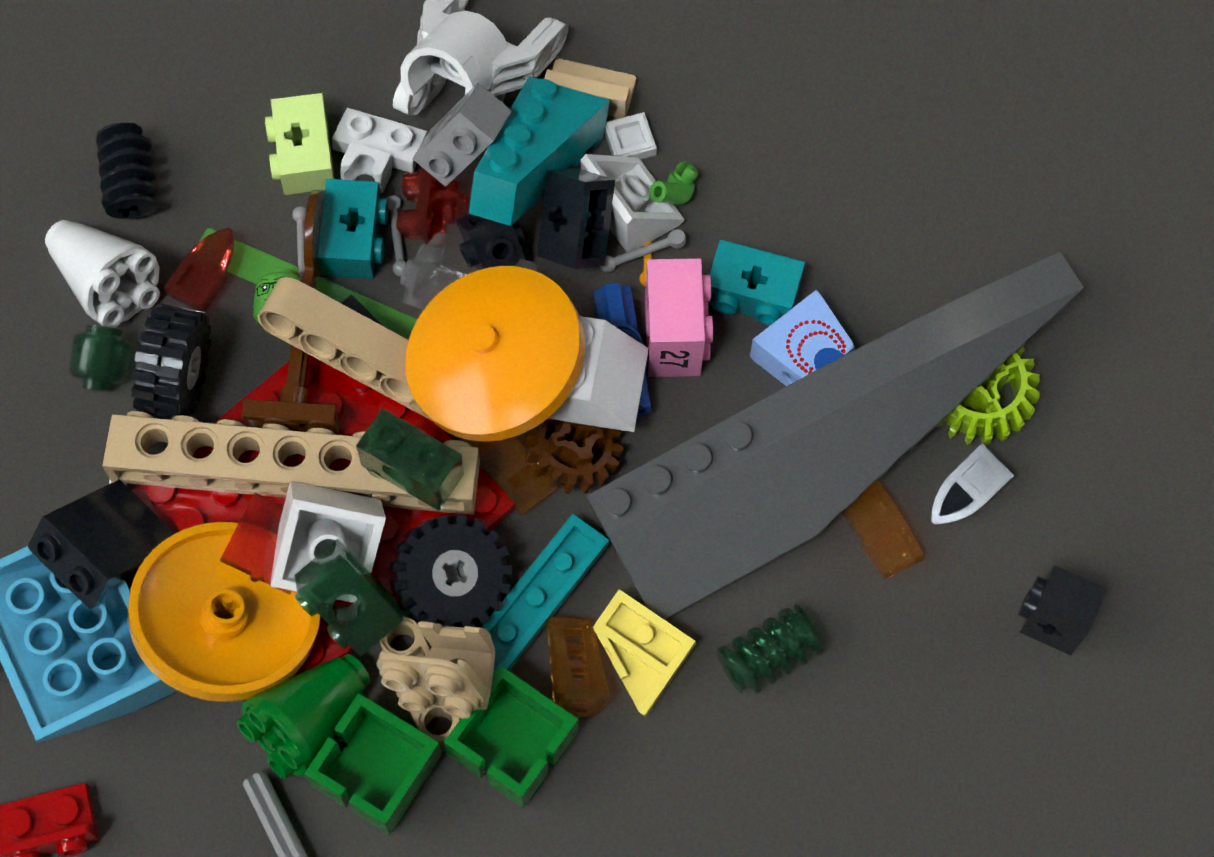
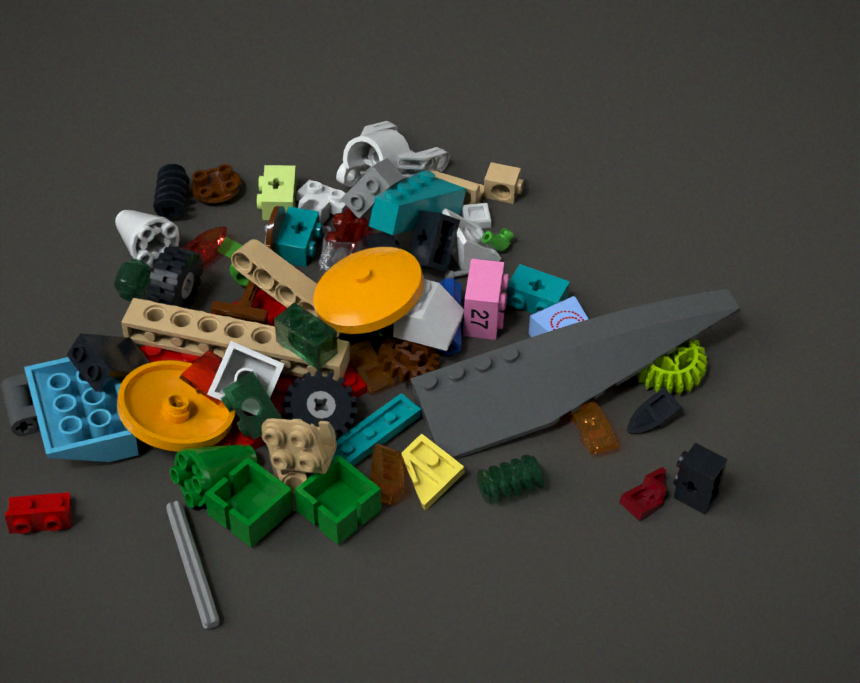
camera: 10 degrees right, 20 degrees down
none -> reddish brown dish [191,164,242,204]
none -> tan brick [484,162,524,204]
none -> dark red slope [619,467,666,521]

